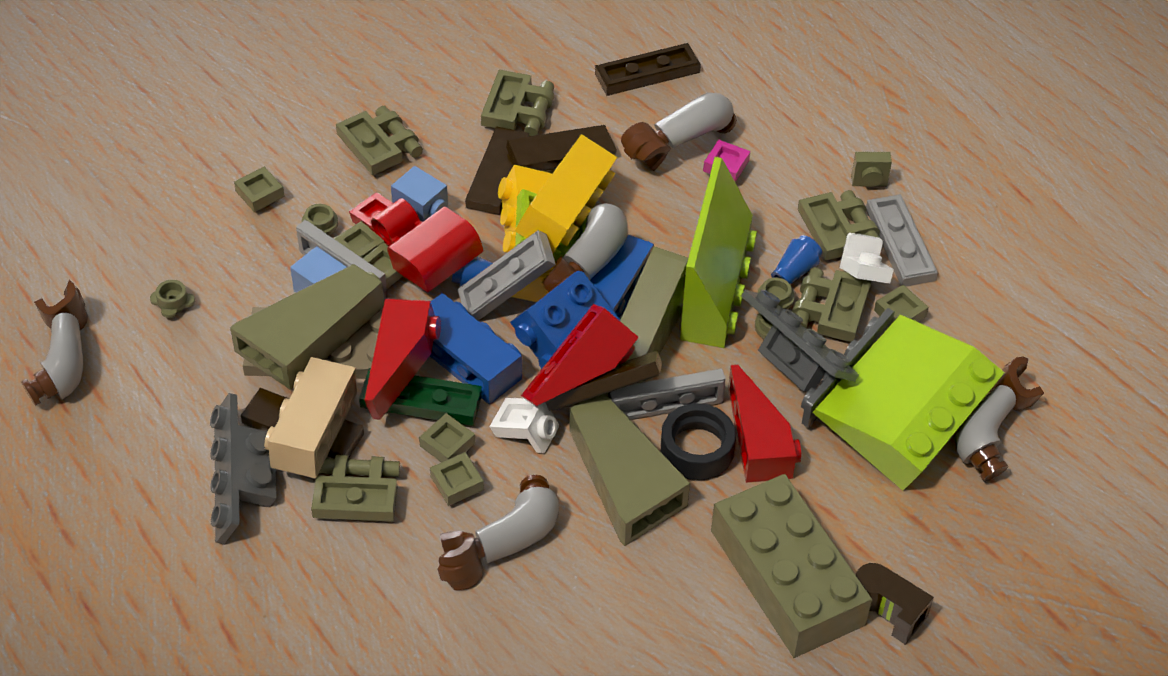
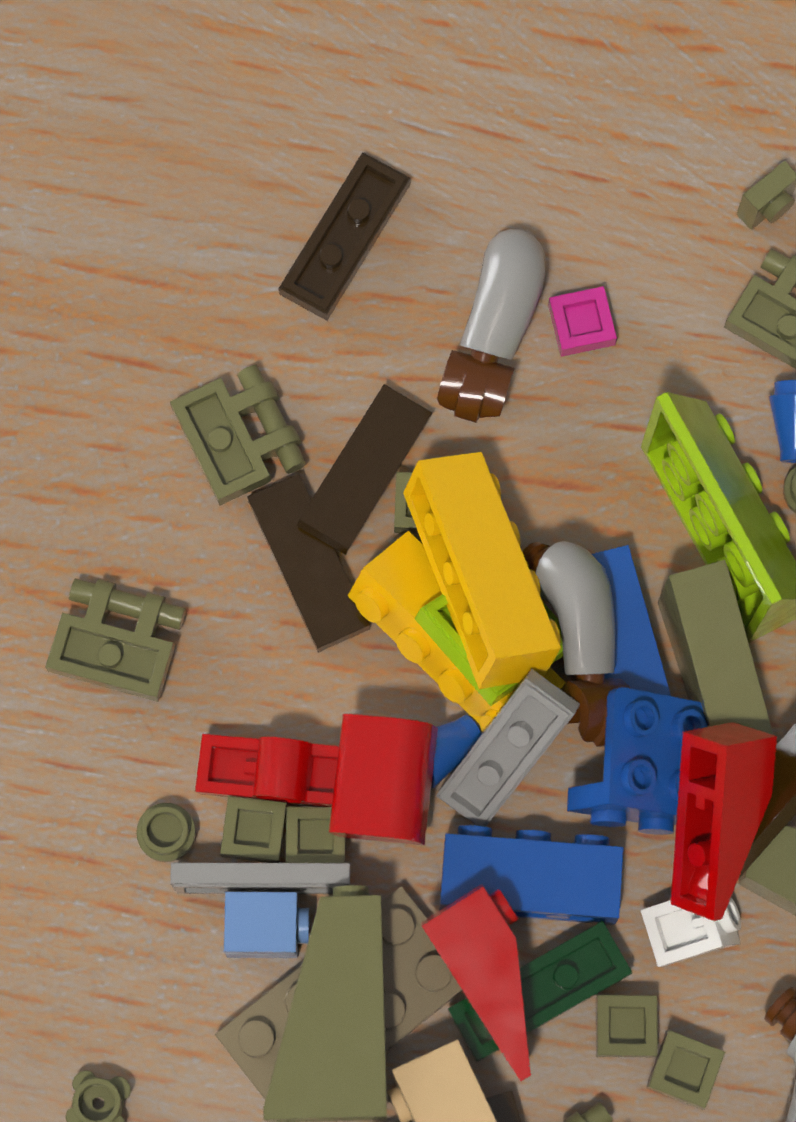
camera: 40 degrees left, 25 degrees up
olive plate [234,166,285,212] -> none
medium blue brick [391,166,448,222] -> none

